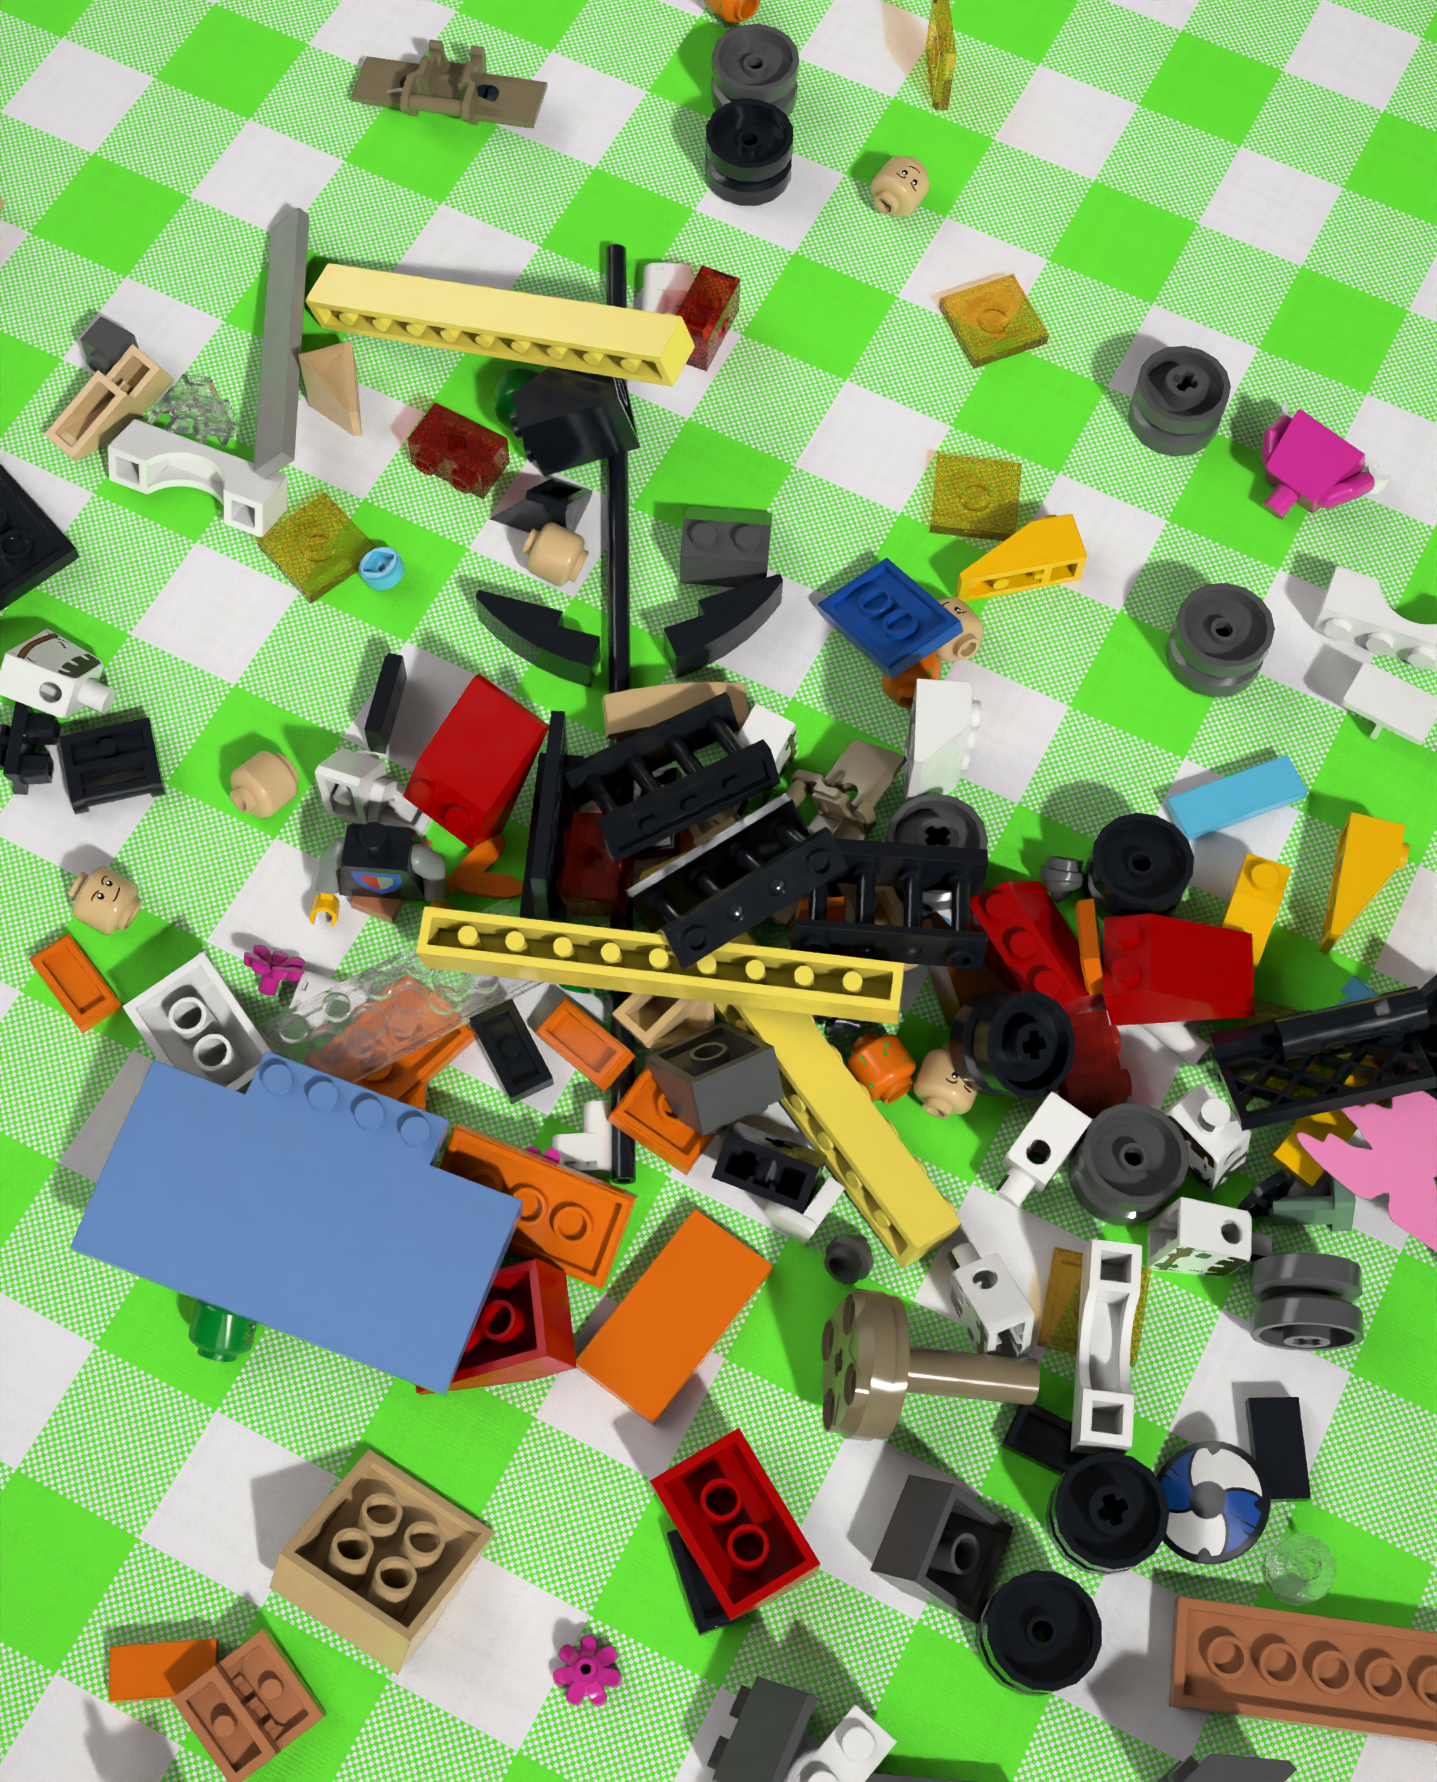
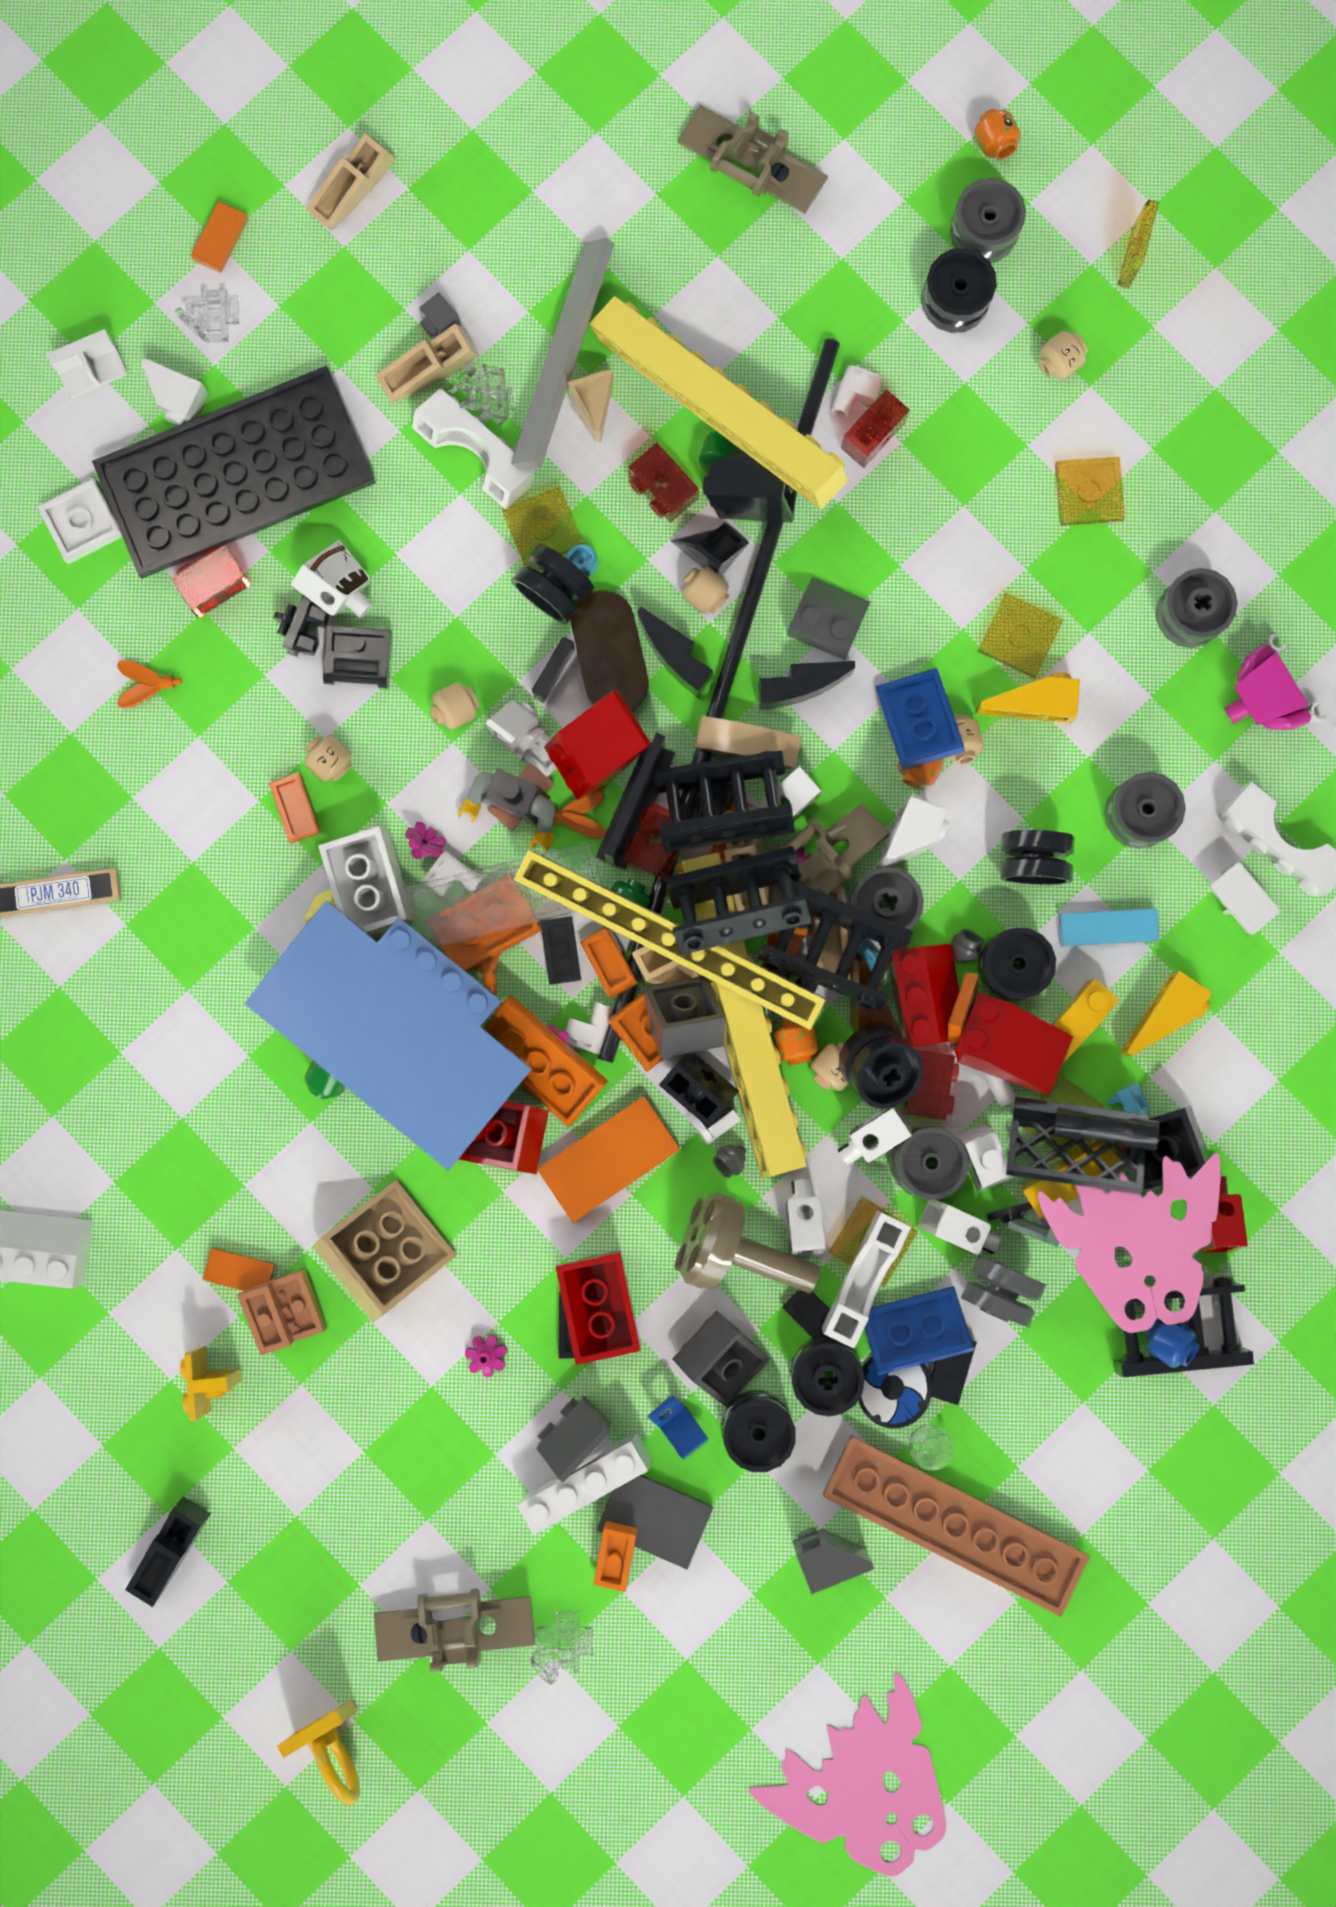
camera: 20 degrees right, 20 degrees up
none -> black wheel [511,544,594,624]
none -> dark brown tile [571,590,649,713]
none -> blue bracket [647,1395,709,1459]
none -> blue tile [864,1286,974,1376]
none -> black wheel [1000,830,1075,885]

